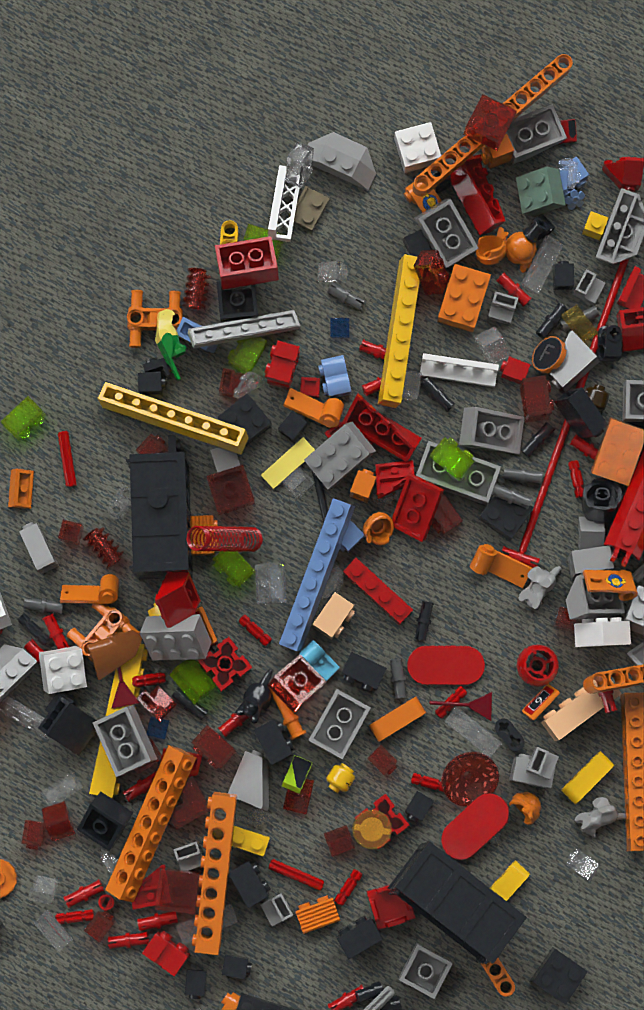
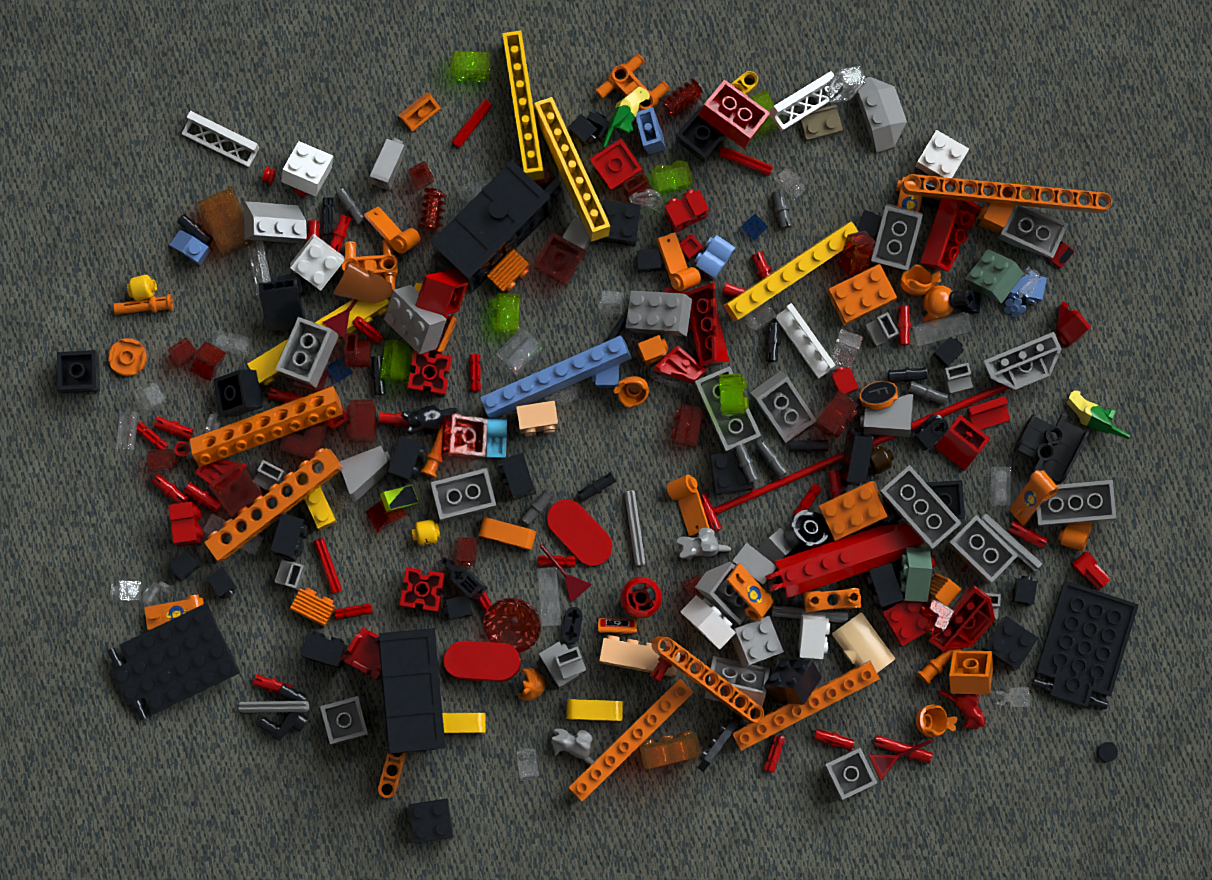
camera: 45 degrees right, 0 degrees up
red piece [186,526,263,552] -> none
light grey tile [187,310,300,349] -> none
light yellow tile [261,437,315,490] -> none
clear red piece [324,825,355,856] -> none
red brick [343,558,413,626] -> none
clear yellow tile [352,810,392,849] -> none
red plate [392,473,444,542] -> none
clear red brick [463,94,517,151] -> none
clear yellow tile [561,305,598,342] -> none
yellow brick [582,211,608,241] -> none
none -> black piece [440,557,488,601]
none -> yellow brick [503,30,544,180]
none -> red panel [590,139,642,191]
none -> light grey axle [625,490,645,566]
none -> red axle [719,146,773,176]

